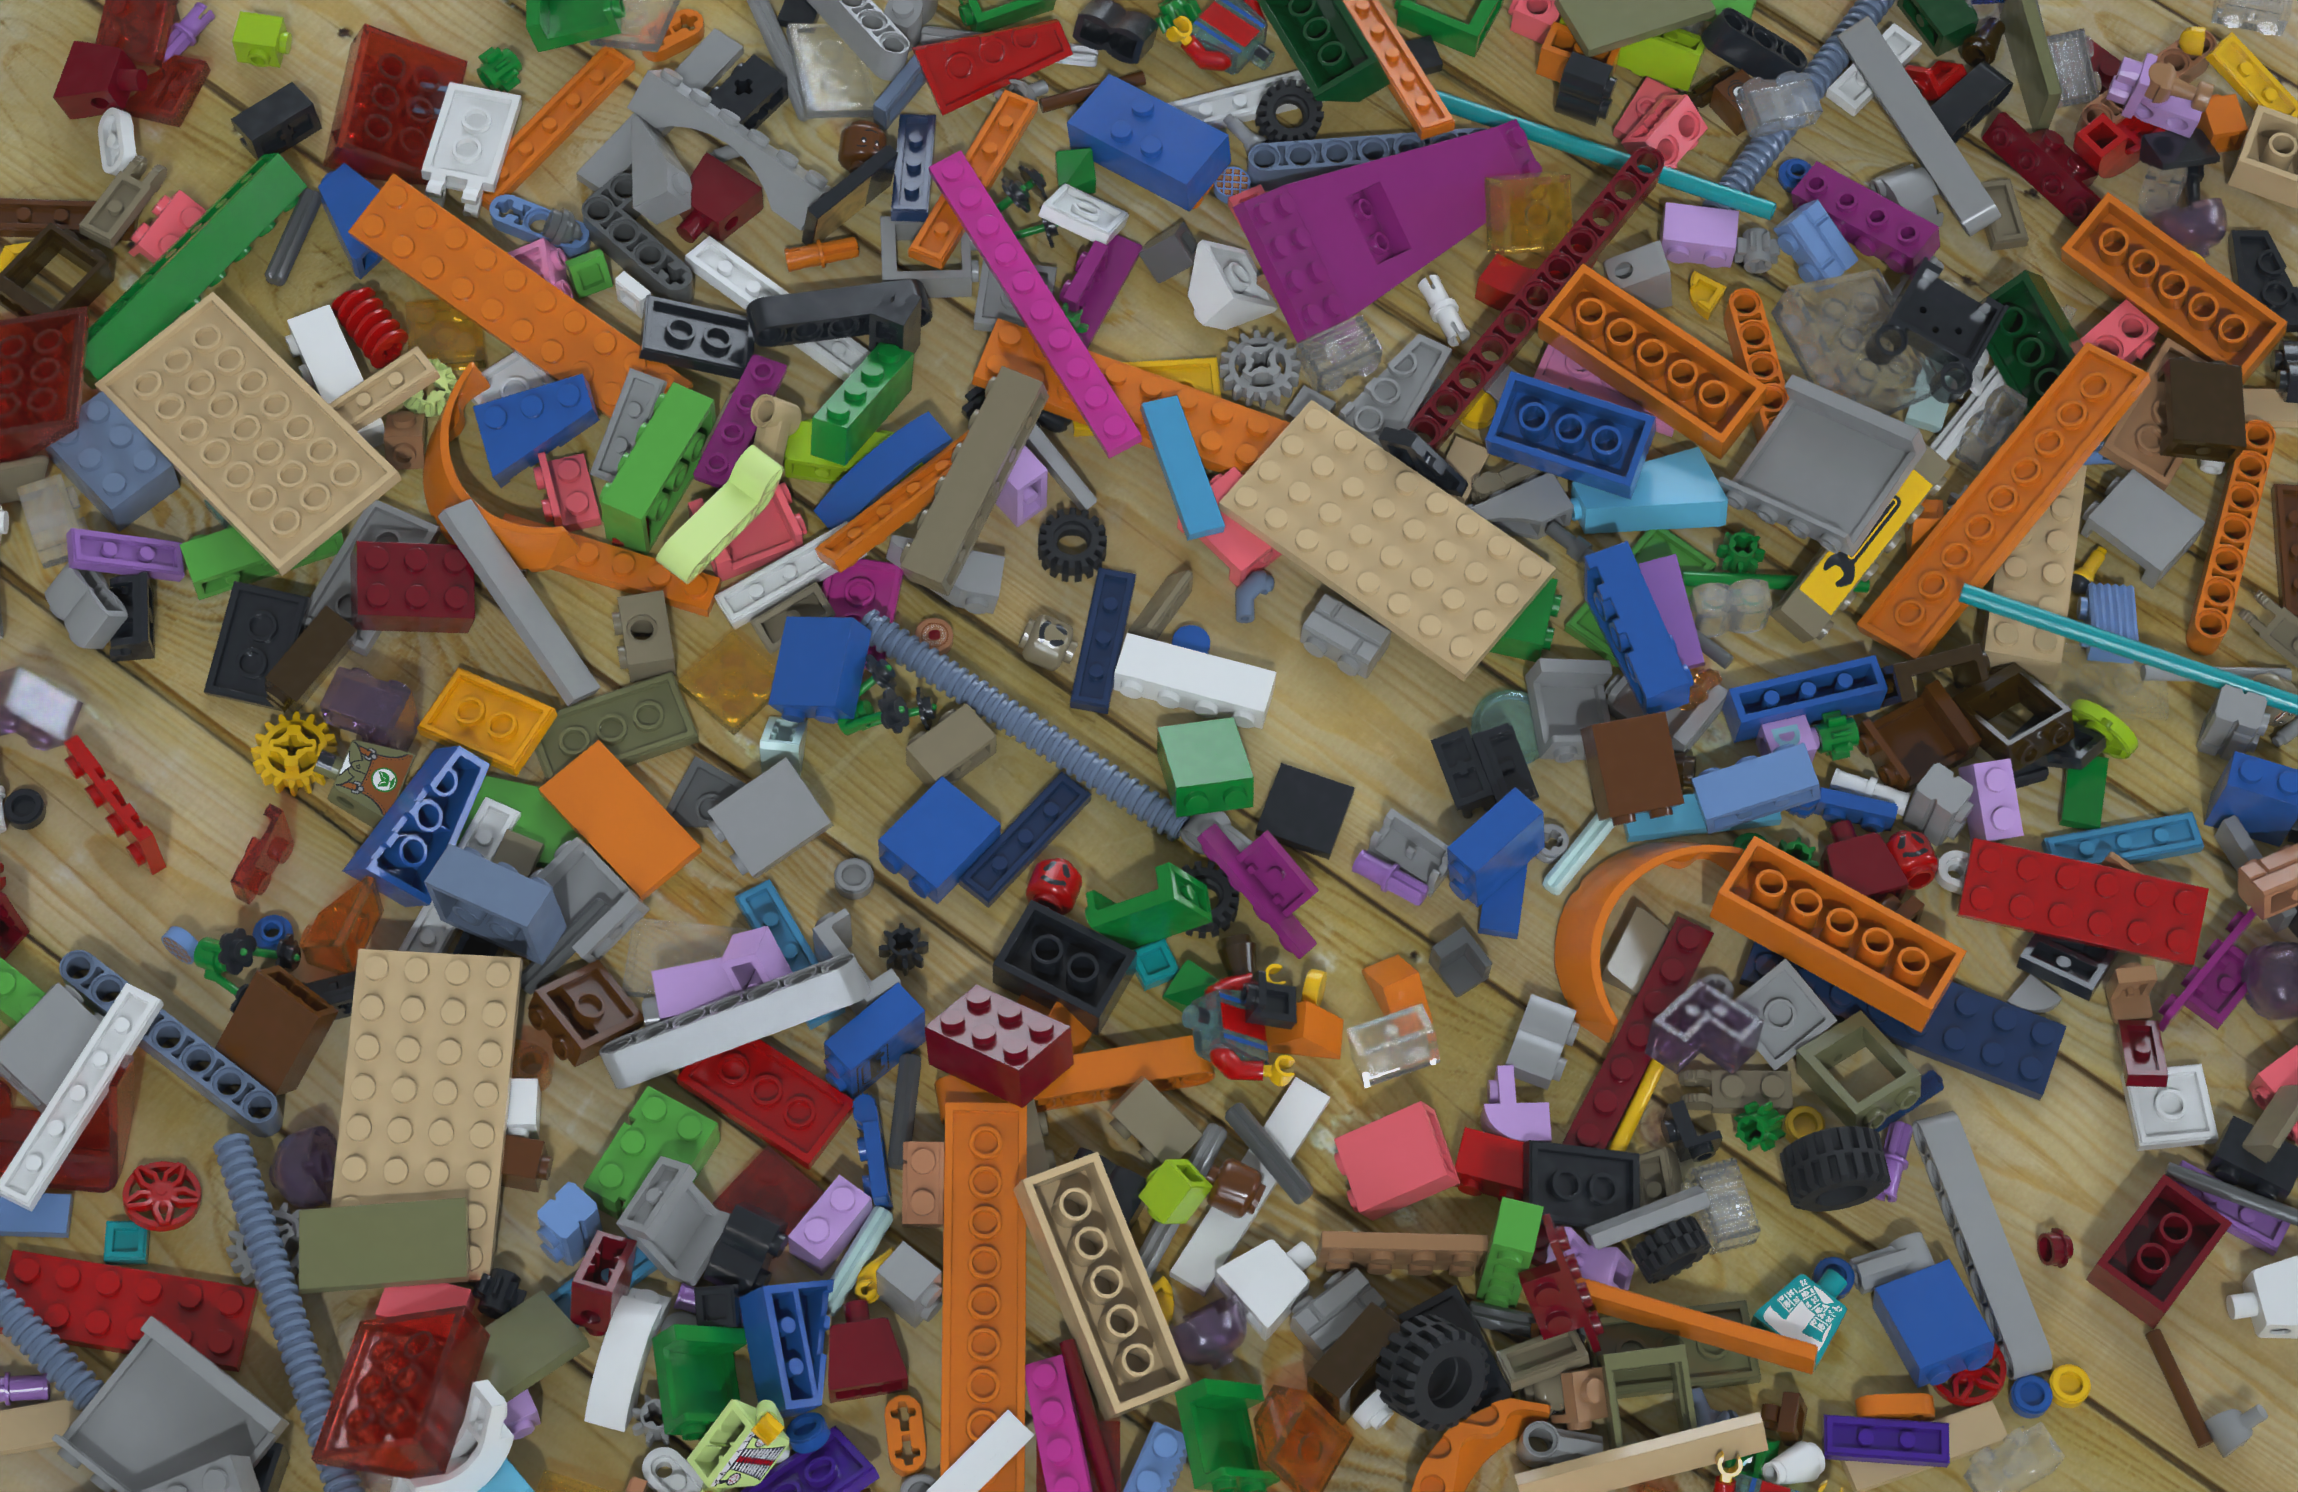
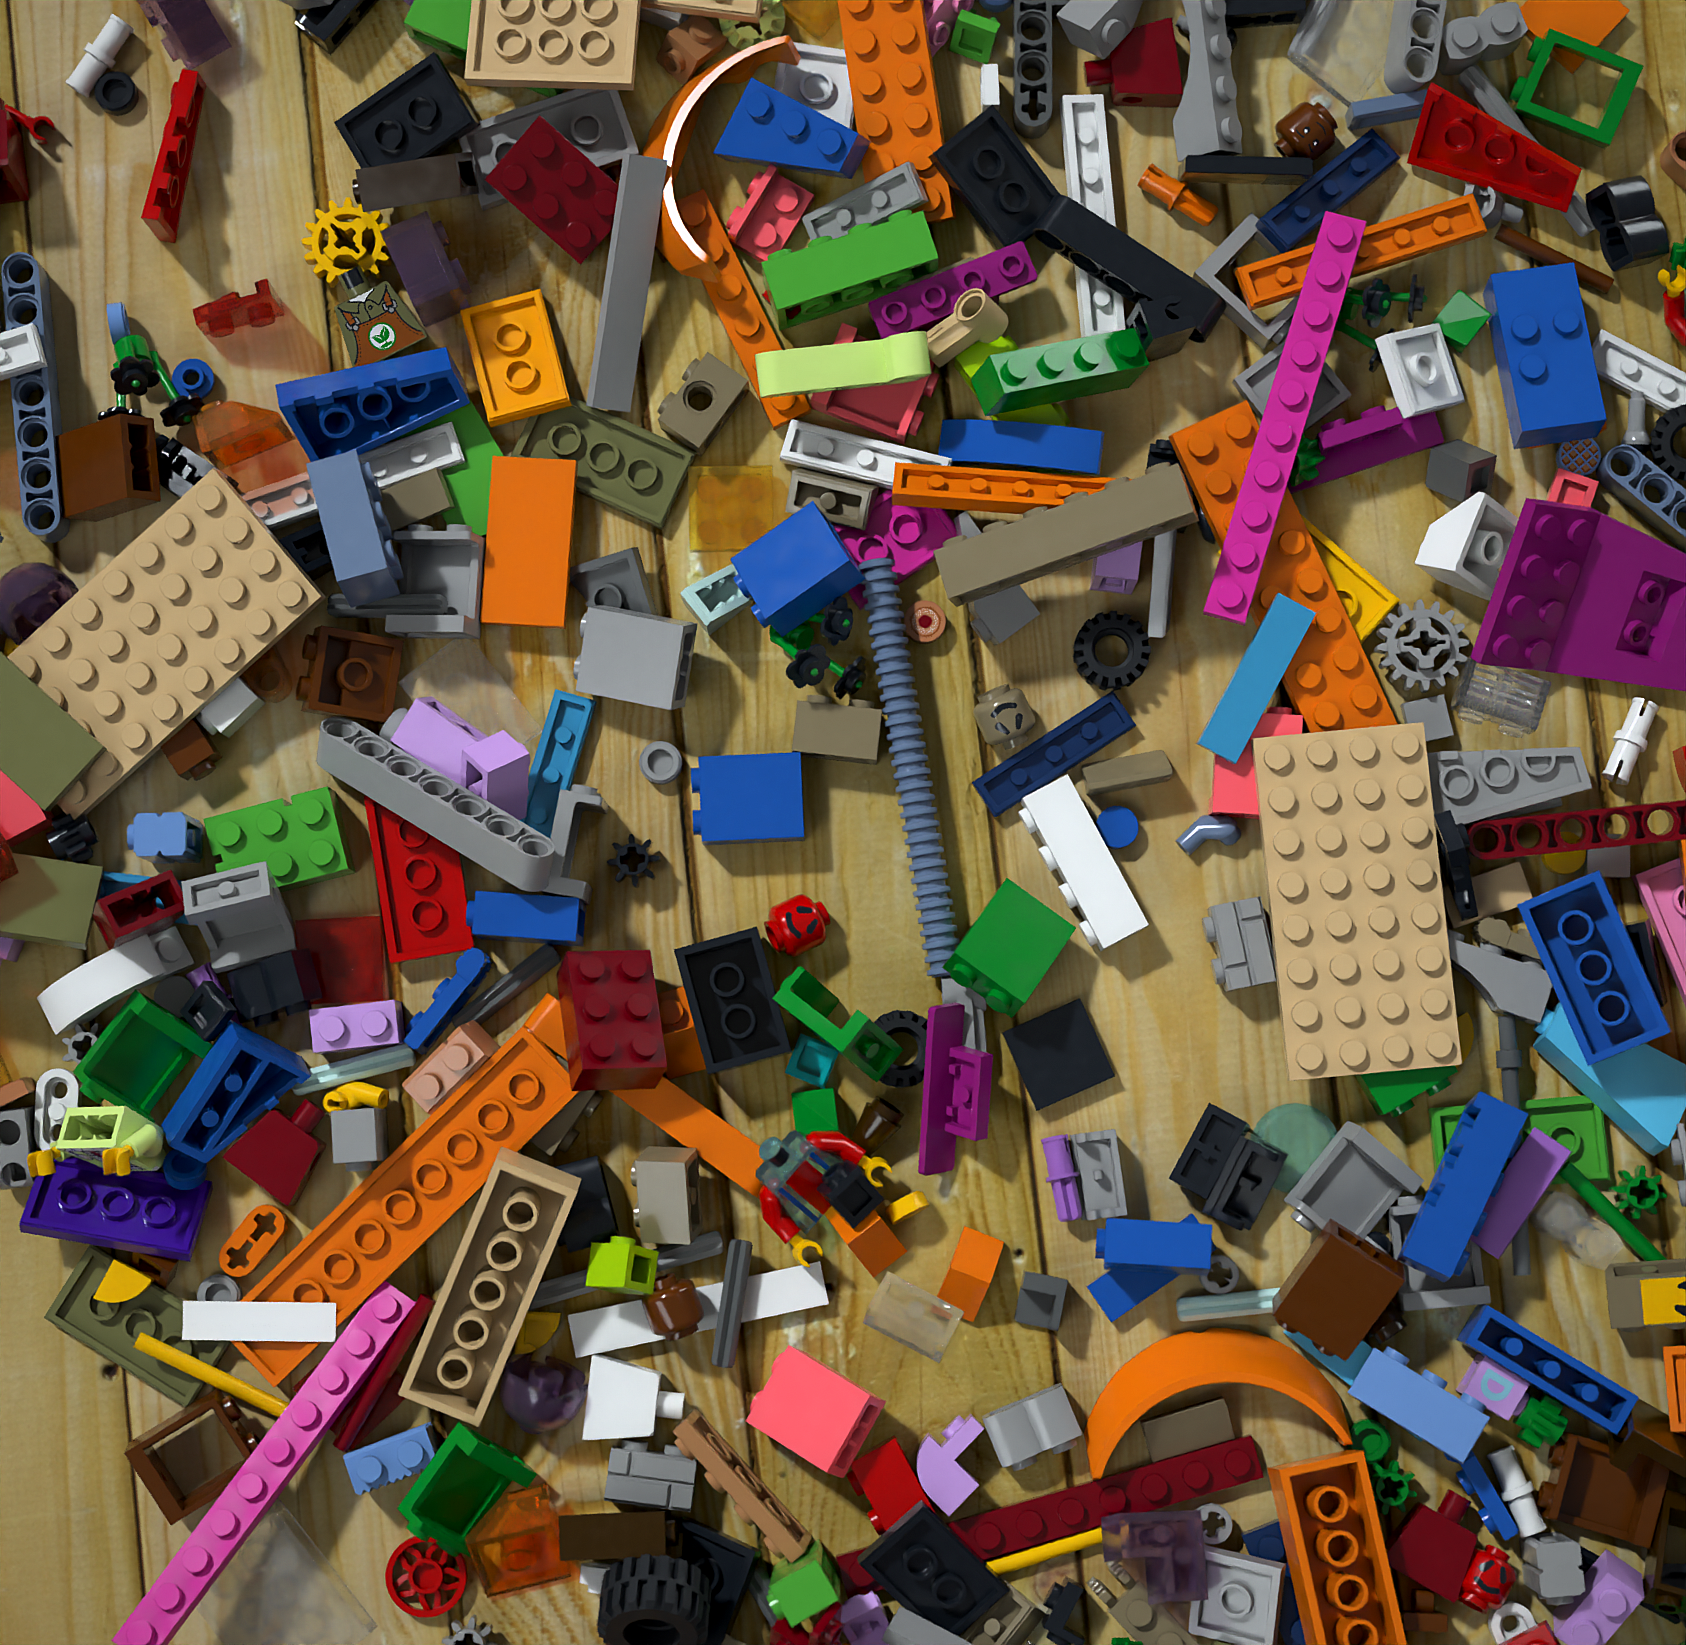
camera: 55 degrees right, 20 degrees up
dark blue tile [959,772,1092,908] -> none
clear orange piece [1679,669,1723,711] -> none

